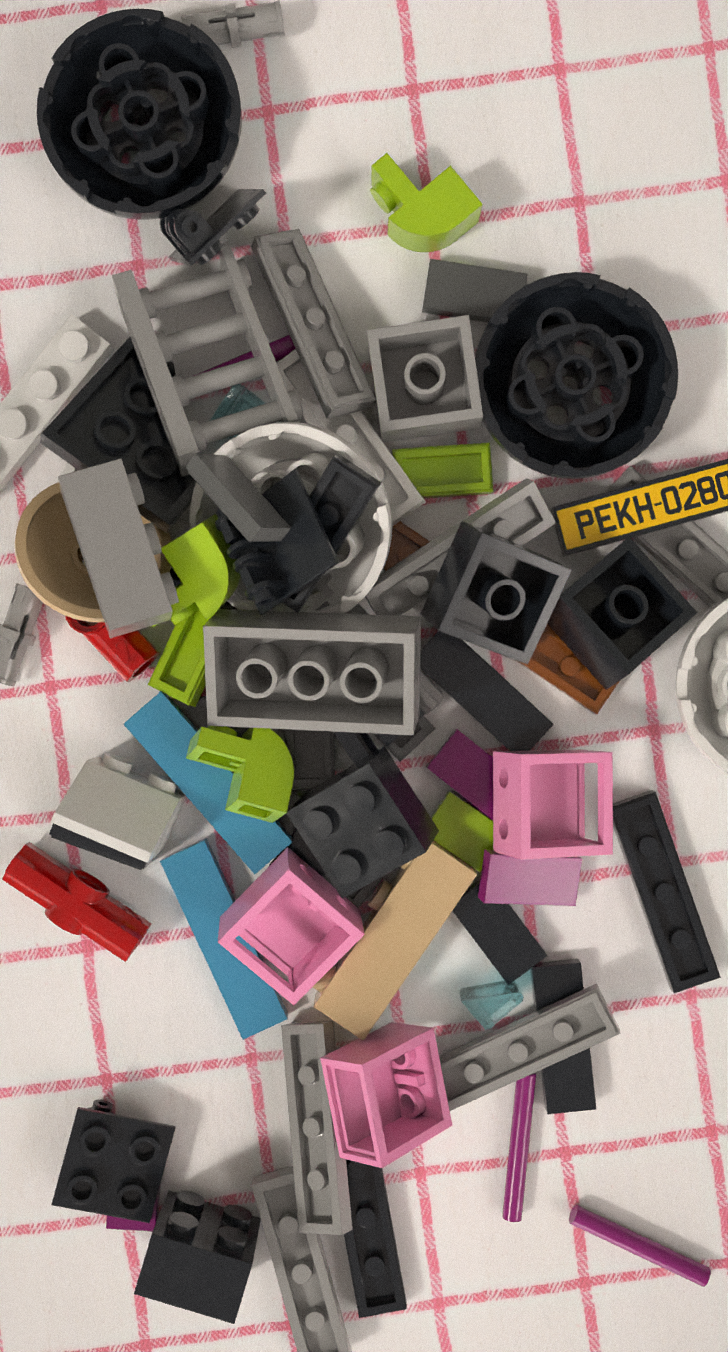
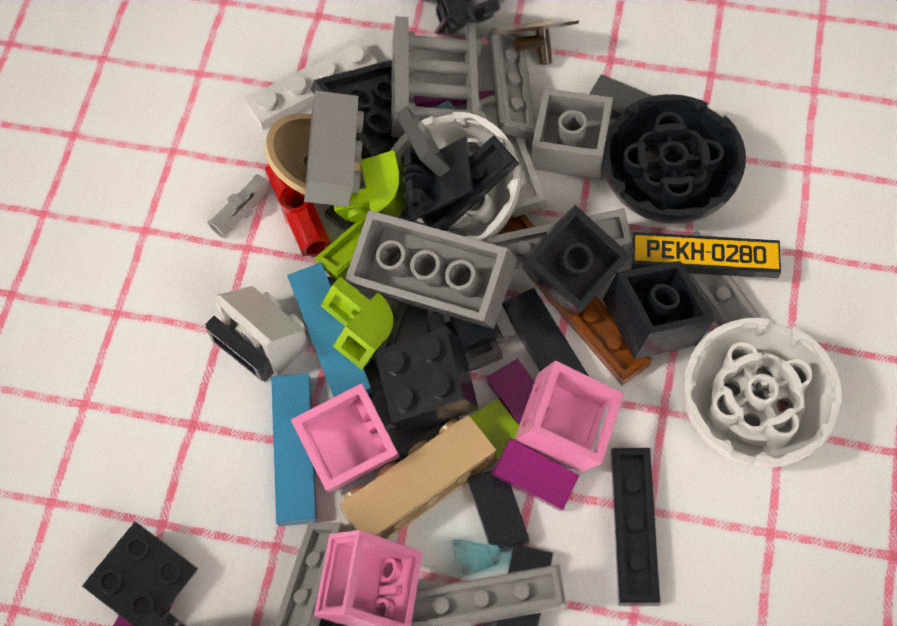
camera: 25 degrees right, 25 degrees down
red piece [2,842,152,962] -> none
lime brick [370,153,483,253] -> none
lime tile [392,442,493,499] -> none
none -> dark brown shield [494,20,579,65]

